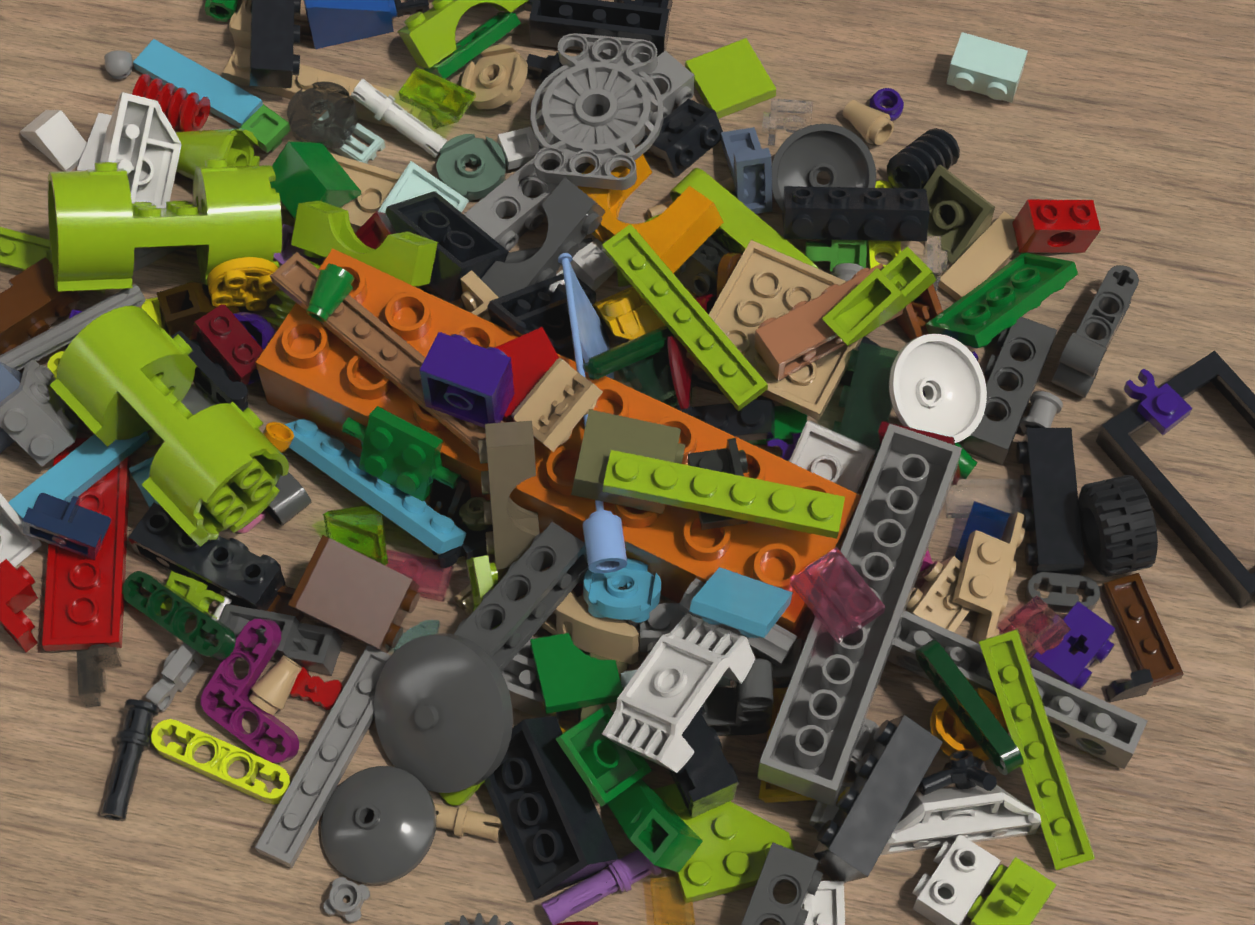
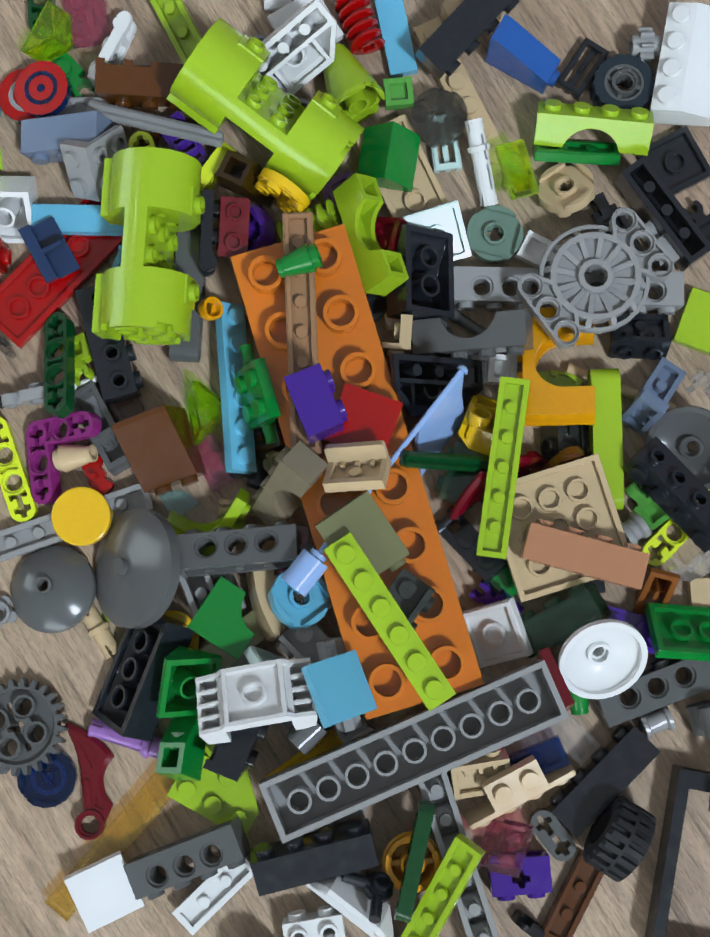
camera: 45 degrees right, 20 degrees up
clear pink plate [790,547,885,644] -> none
lime slope [822,246,936,346] -> none
none -> yellow tile [51,487,113,546]

